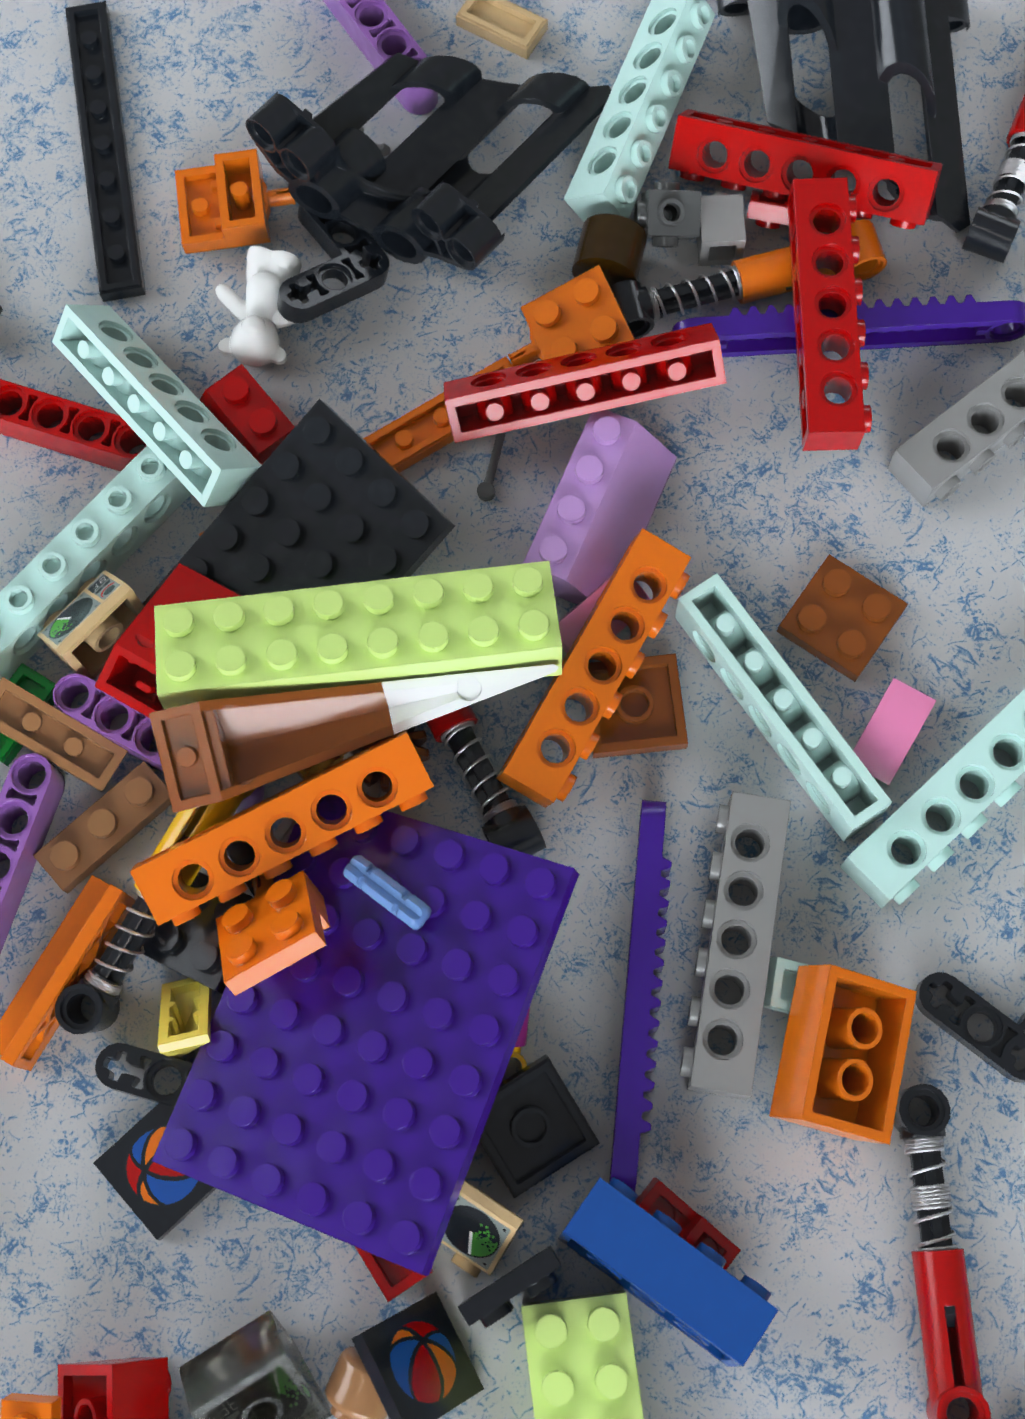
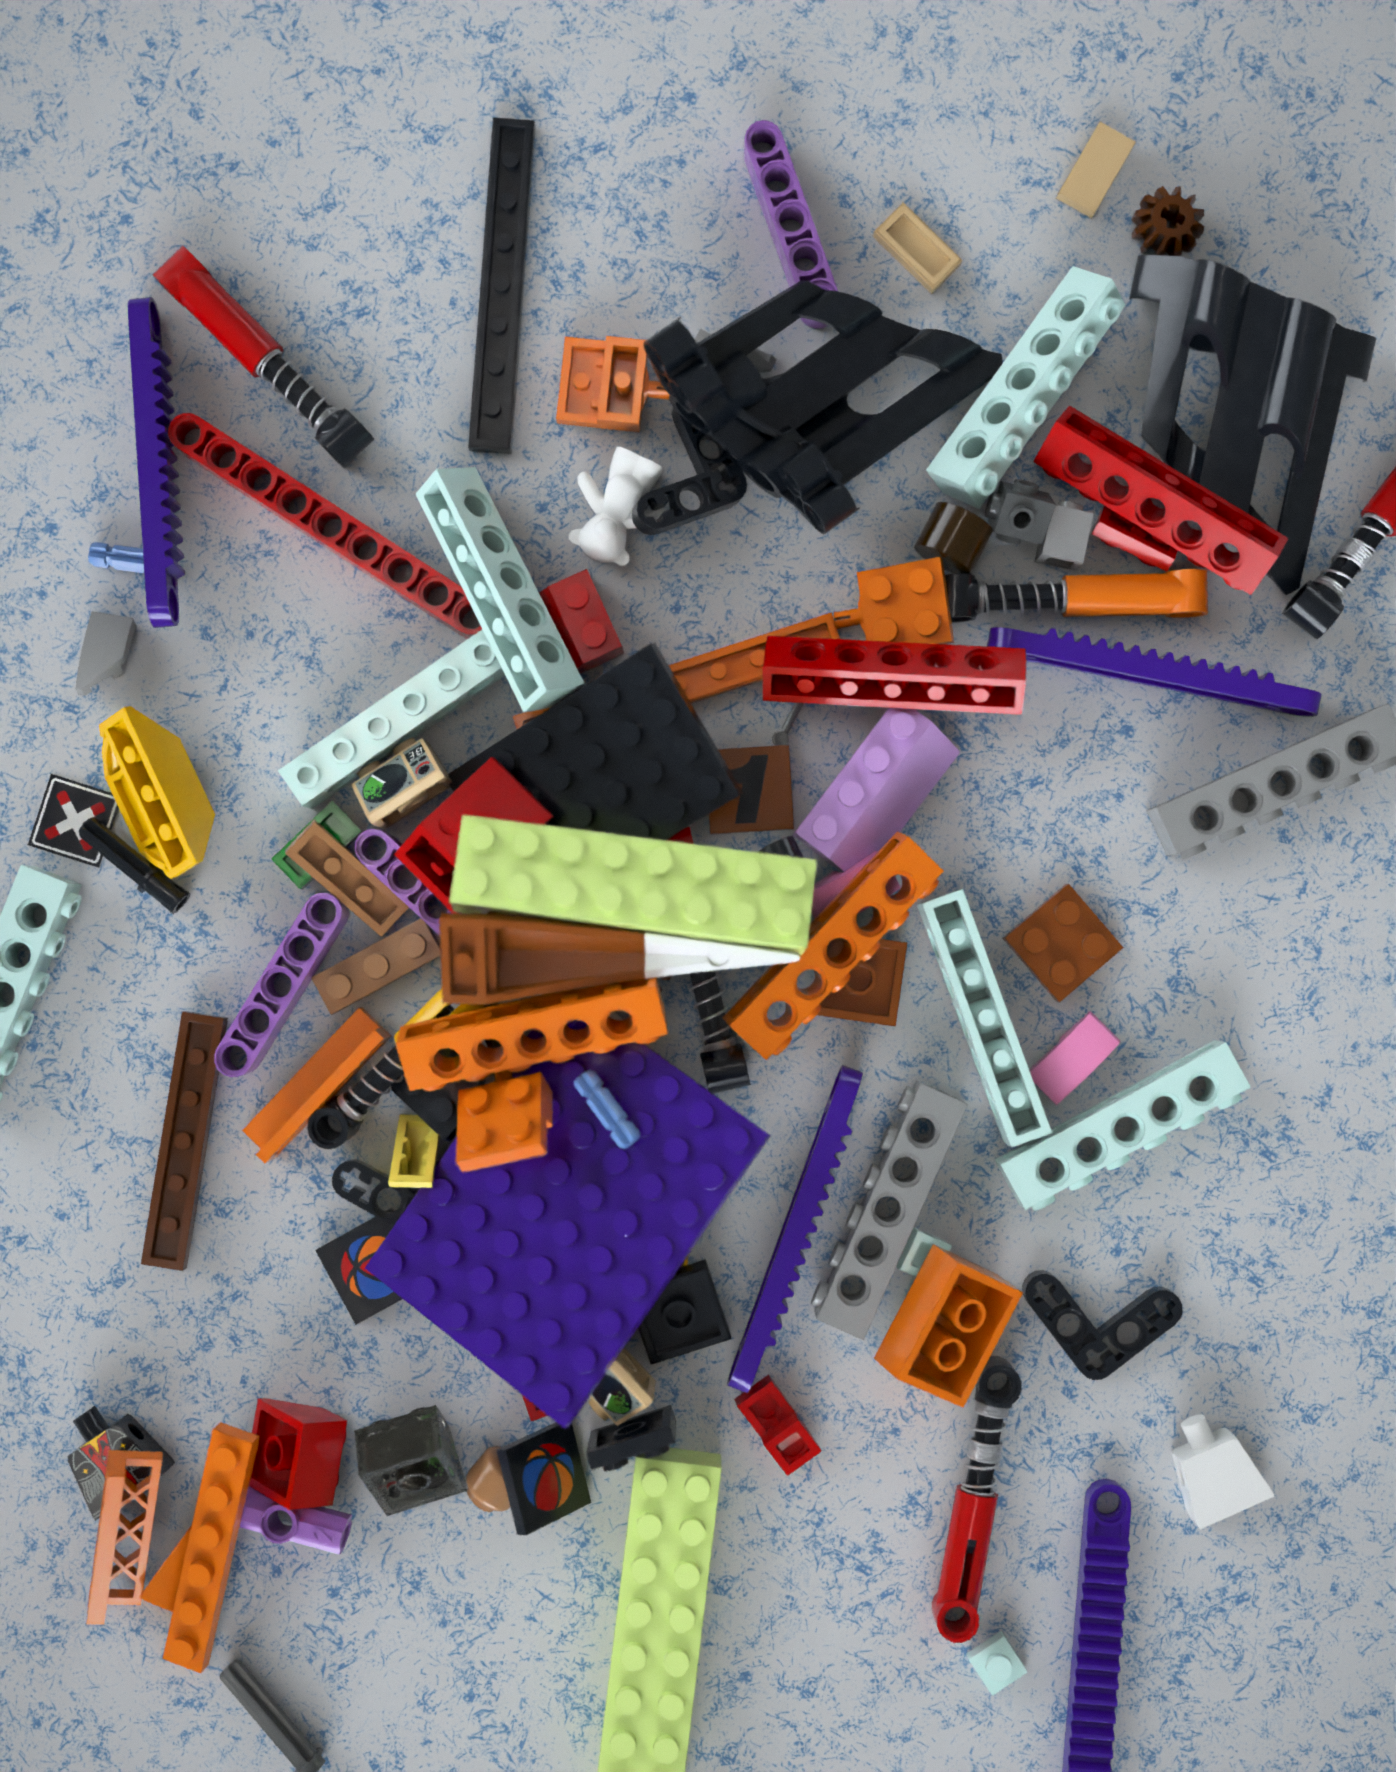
camera: 10 degrees right, 15 degrees up
blue slope [558,1177,778,1367] -> none
red brick [787,177,872,451] -> none
none -> dark orange tile [709,745,794,835]

